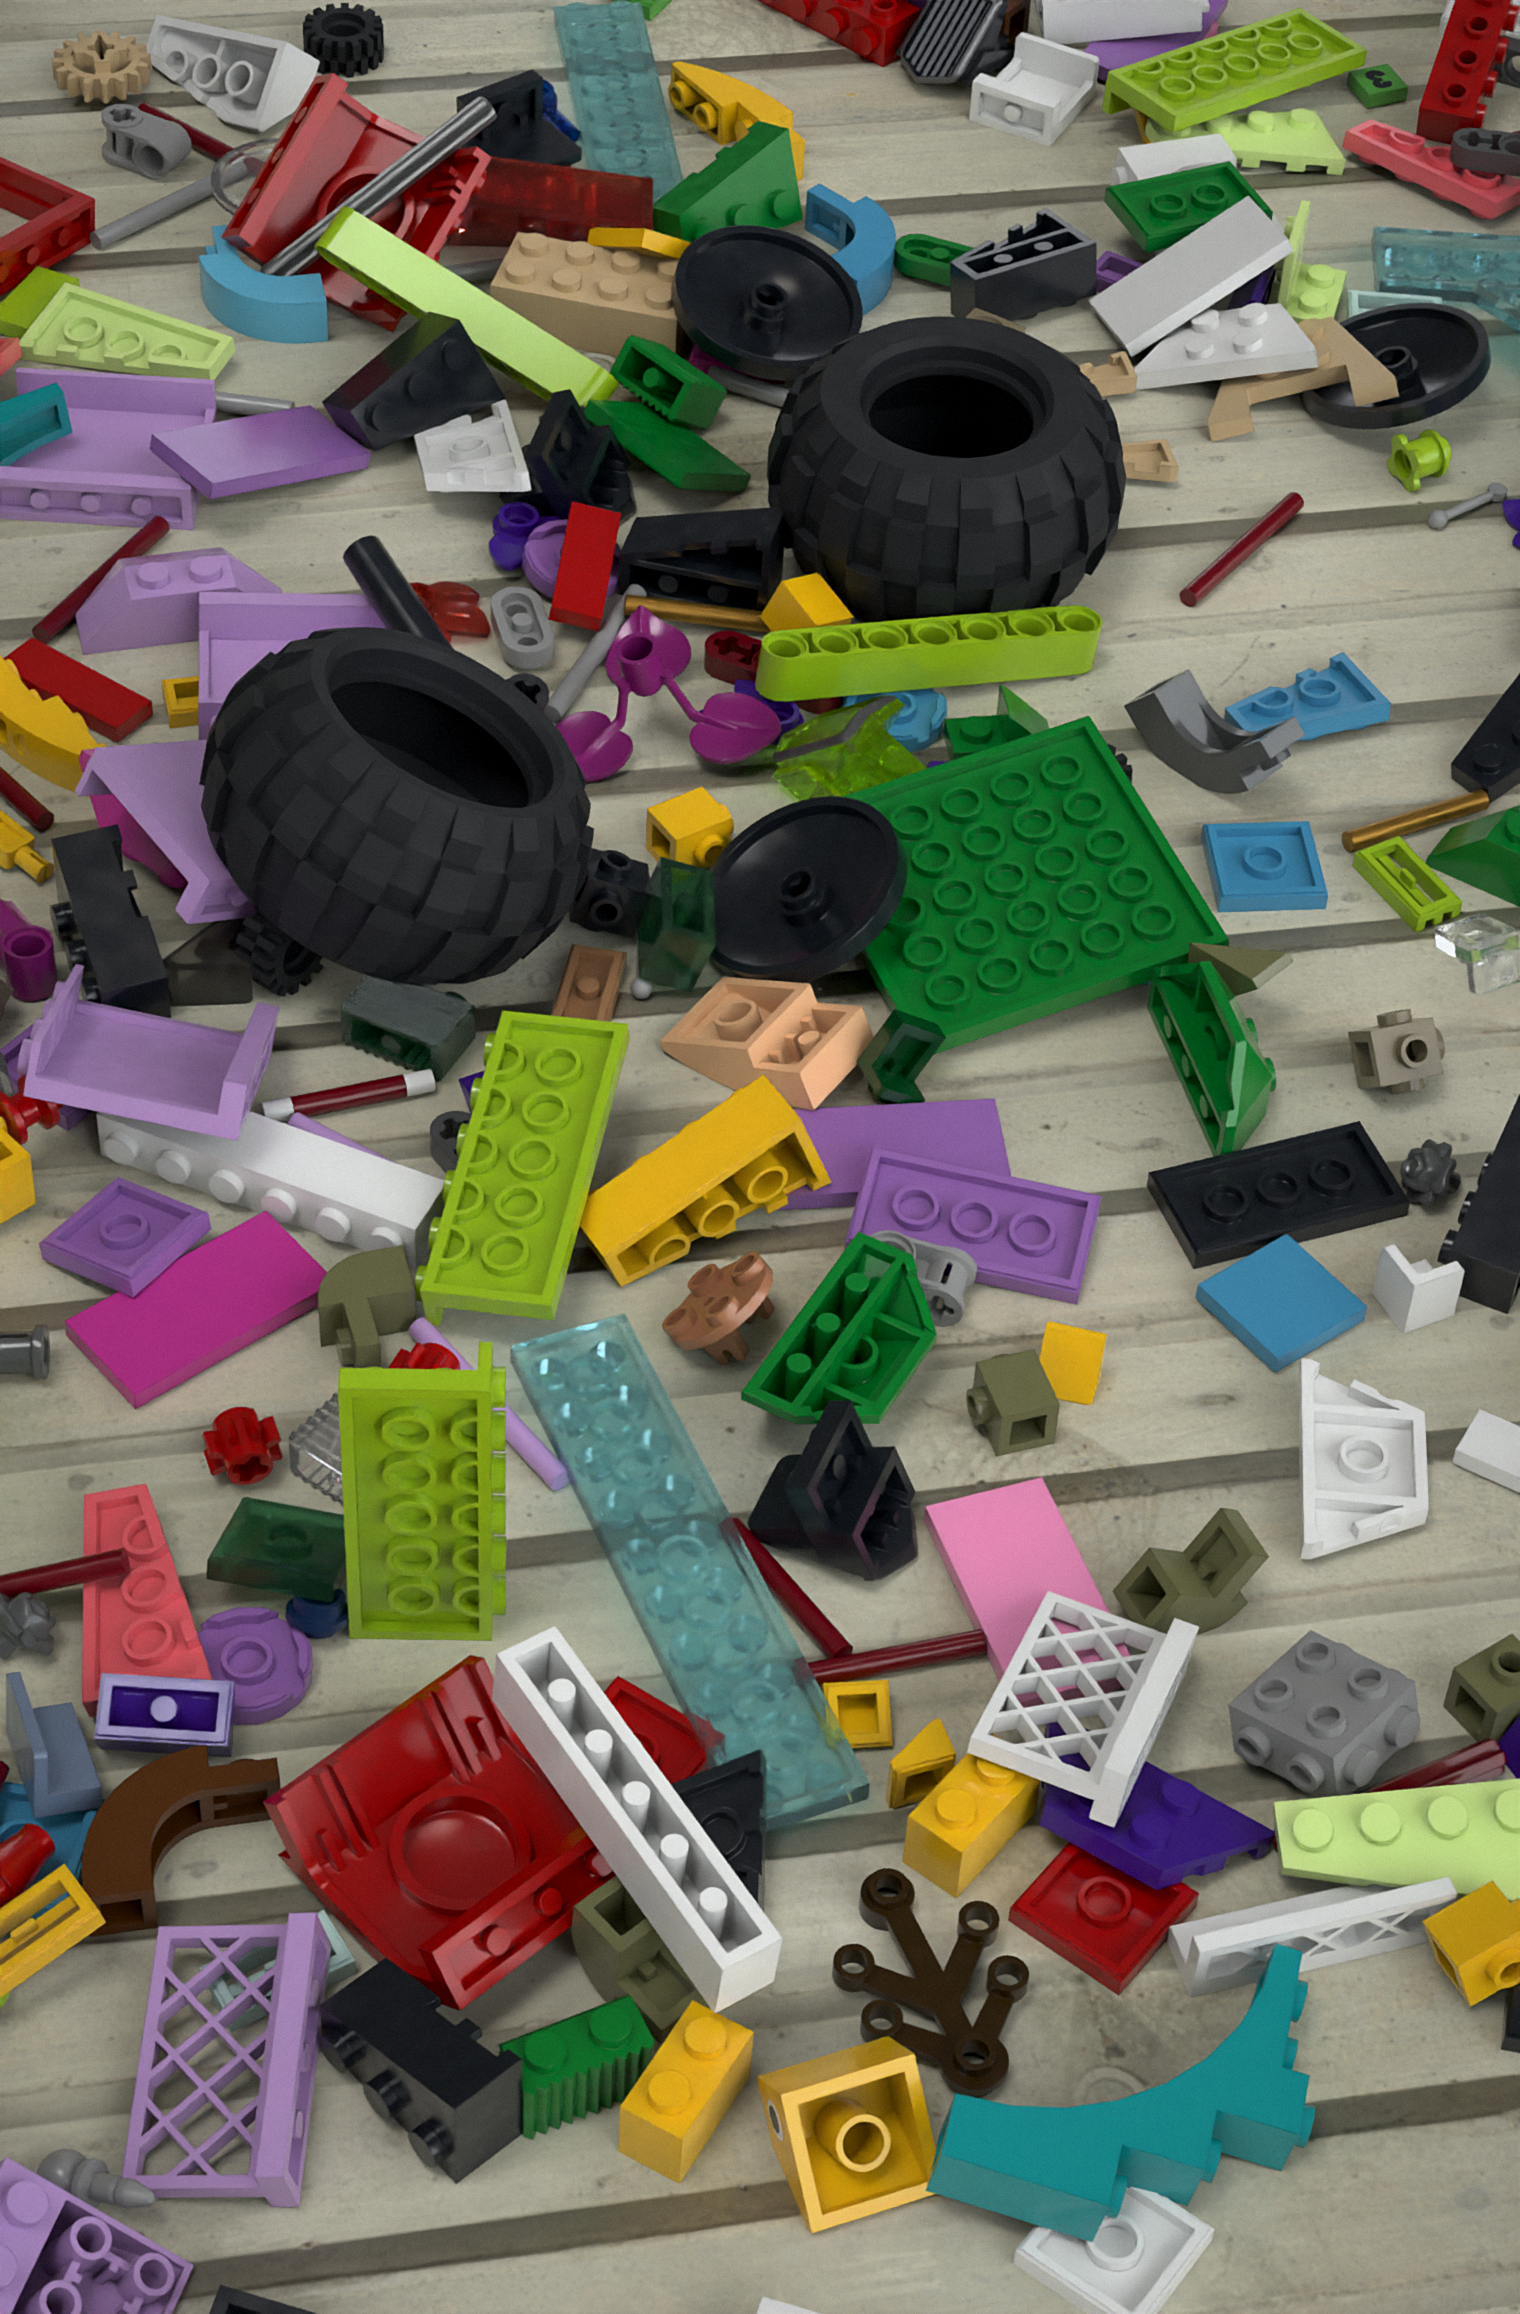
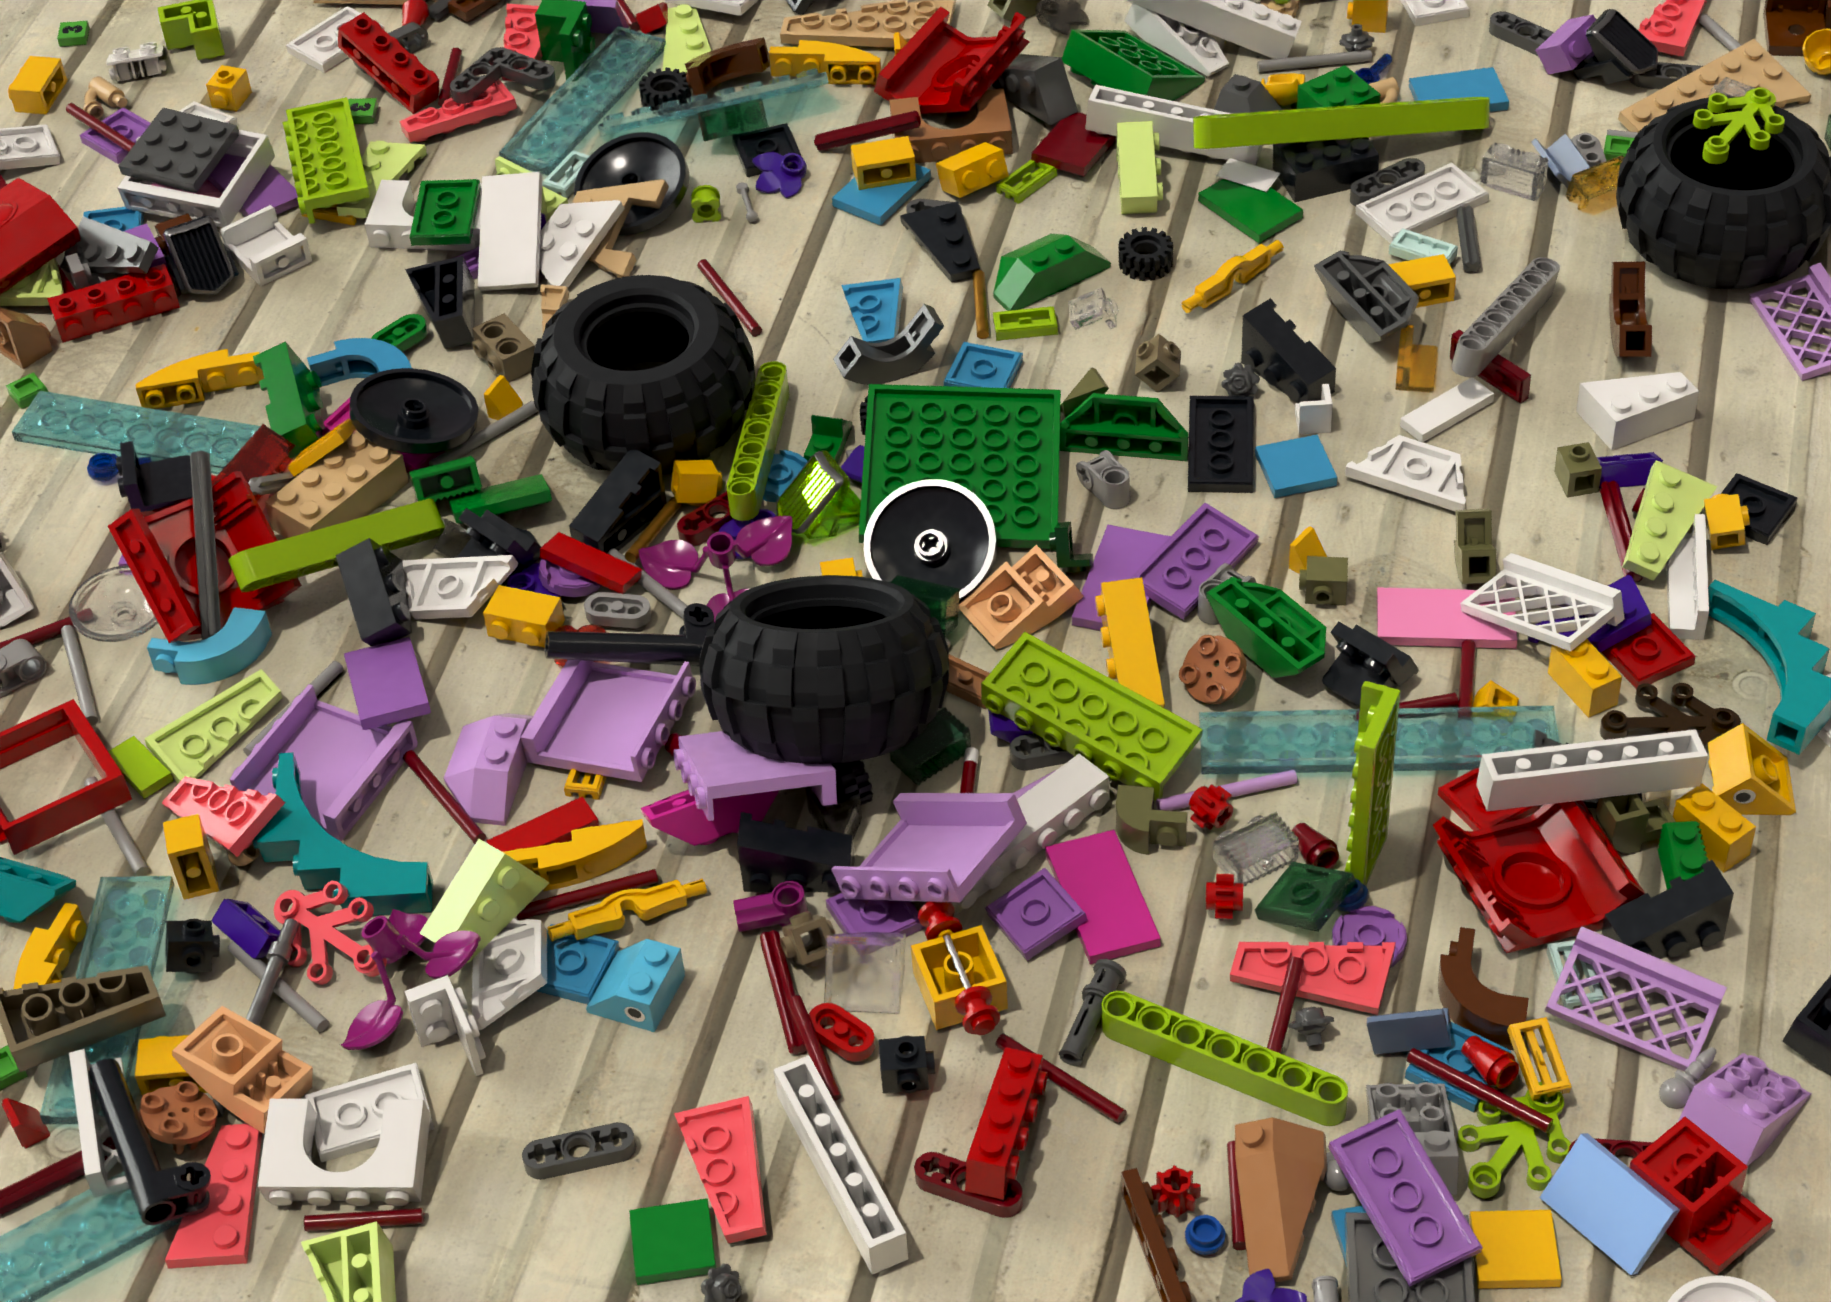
camera: 60 degrees left, 0 degrees up
dark purple slope [94,1673,235,1757] -> none
yellow slope [886,1718,956,1808] -> none
light grey brick [1228,1630,1420,1797] -> none
none -> light grey axle [248,471,303,495]
none -> yellow brick [483,585,565,648]
none -> light grey piece [1076,450,1130,509]

